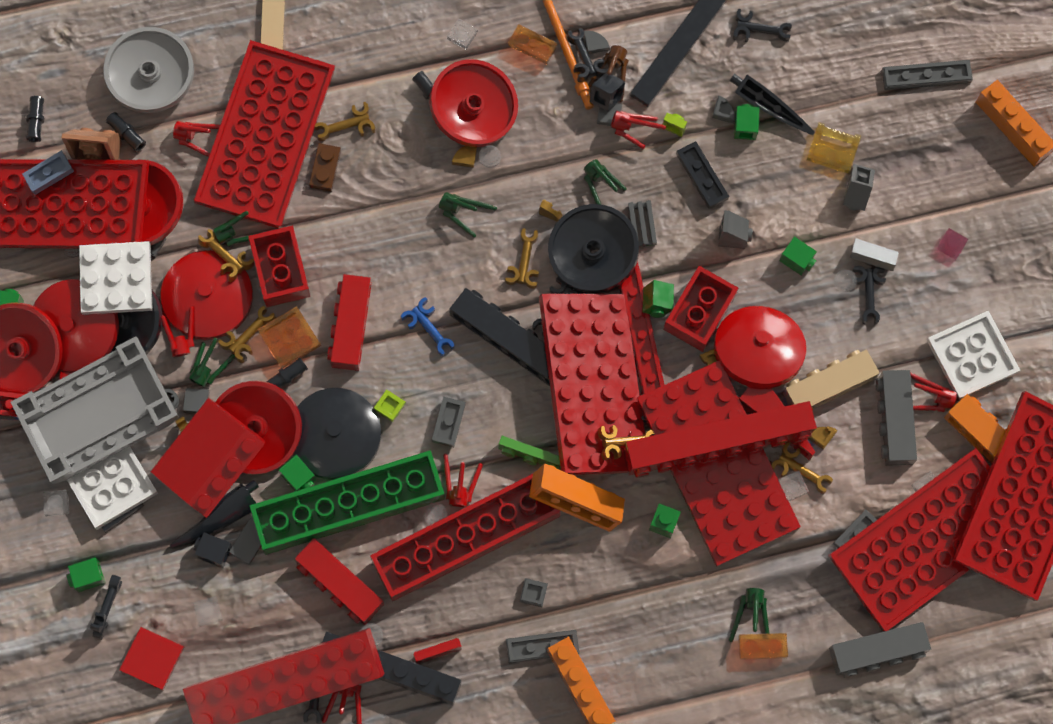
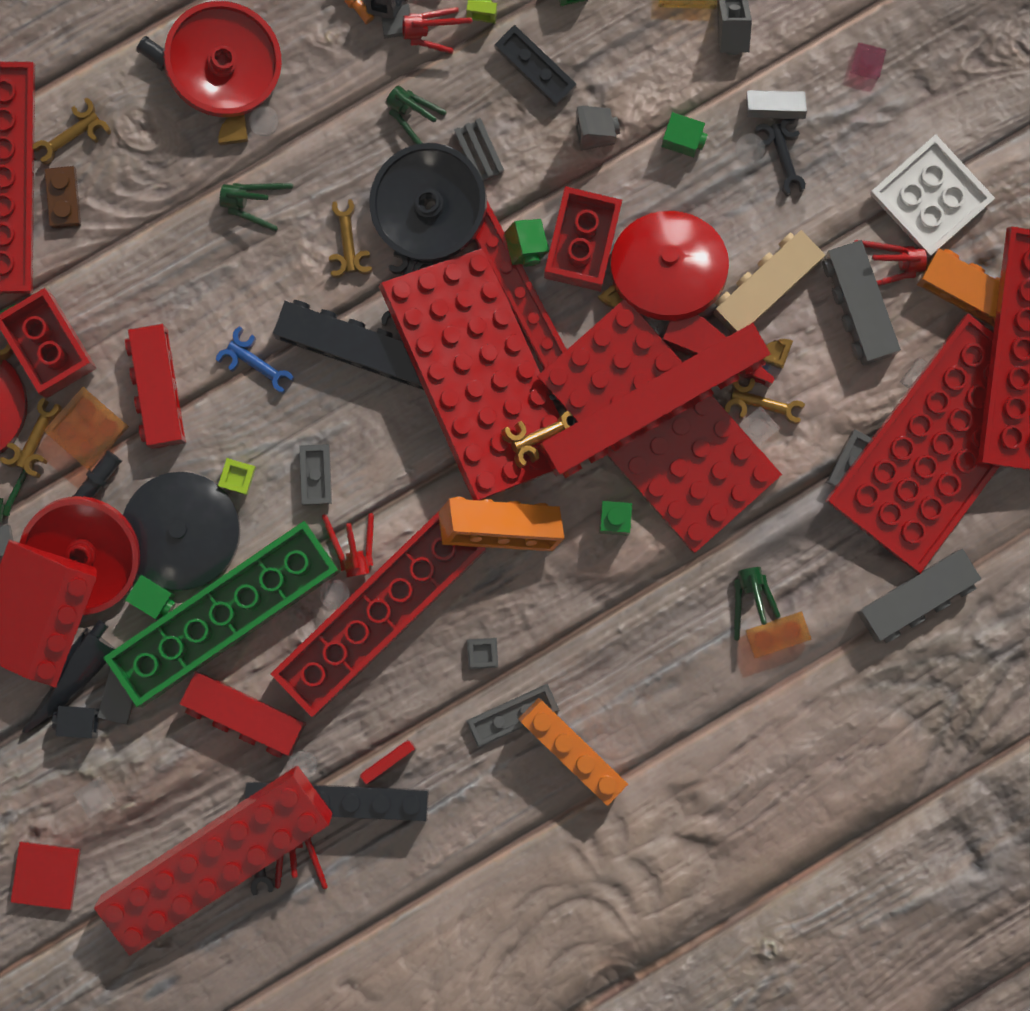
camera: 15 degrees left, 10 degrees up
bright green plate [498,436,561,470] -> none
pearl gold tile [539,200,563,222] -> none

